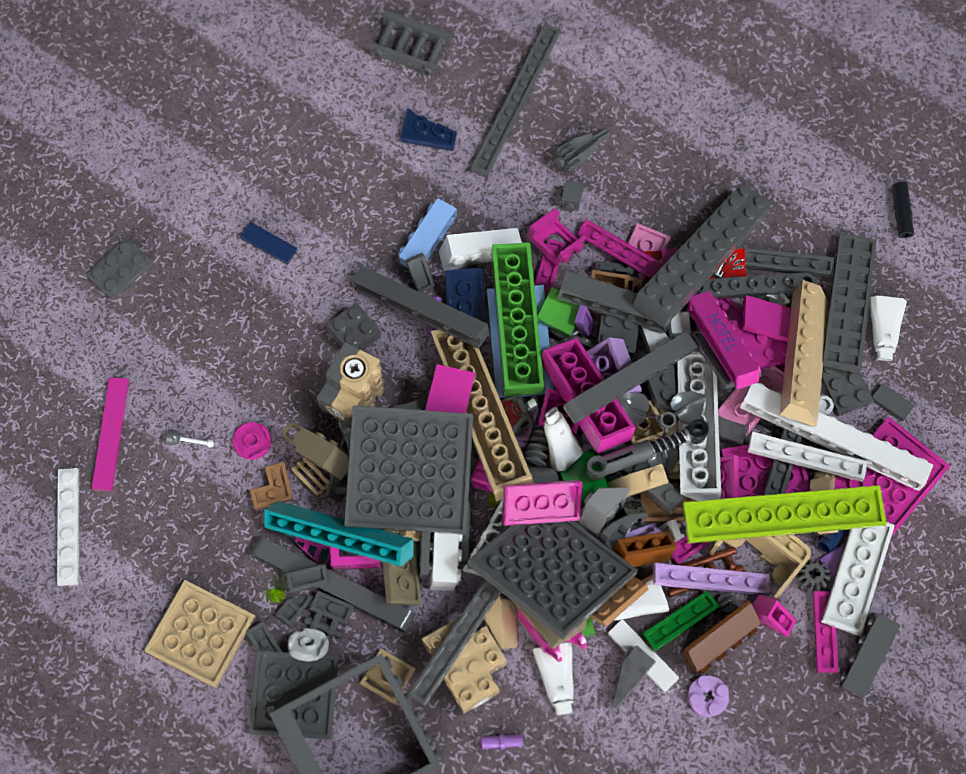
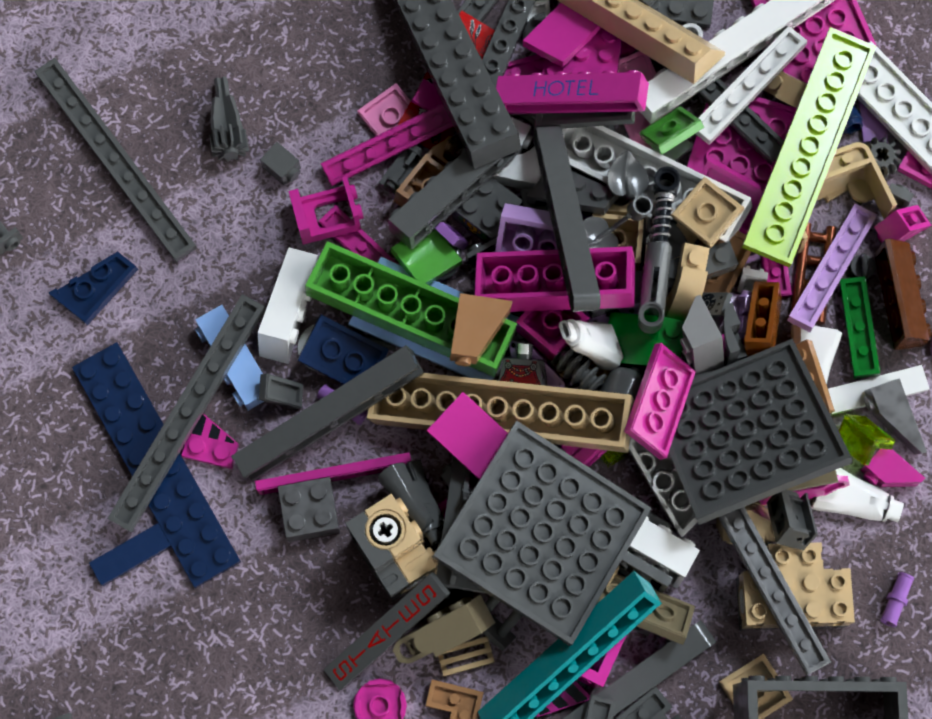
camera: 60 degrees left, 5 degrees up
none -> dark blue plate [72,342,241,588]
none -> dark grey plate [107,294,266,532]
none -> dark pink wing [181,414,239,470]
none -> dark pink tile [255,452,411,495]
none -> dark grey tile [323,572,450,691]
none -> dark grey piece [378,460,444,546]
none -> medium nougat slope [450,293,512,366]
none -> bright green tile [639,106,705,155]
none -> tan tile [671,176,744,248]
none -> dark grey hinge [767,490,818,550]
none -> clear neon green panel [839,414,896,466]
none -> dark pink slope [861,443,925,487]
none -> dark grey plate [889,183,914,209]

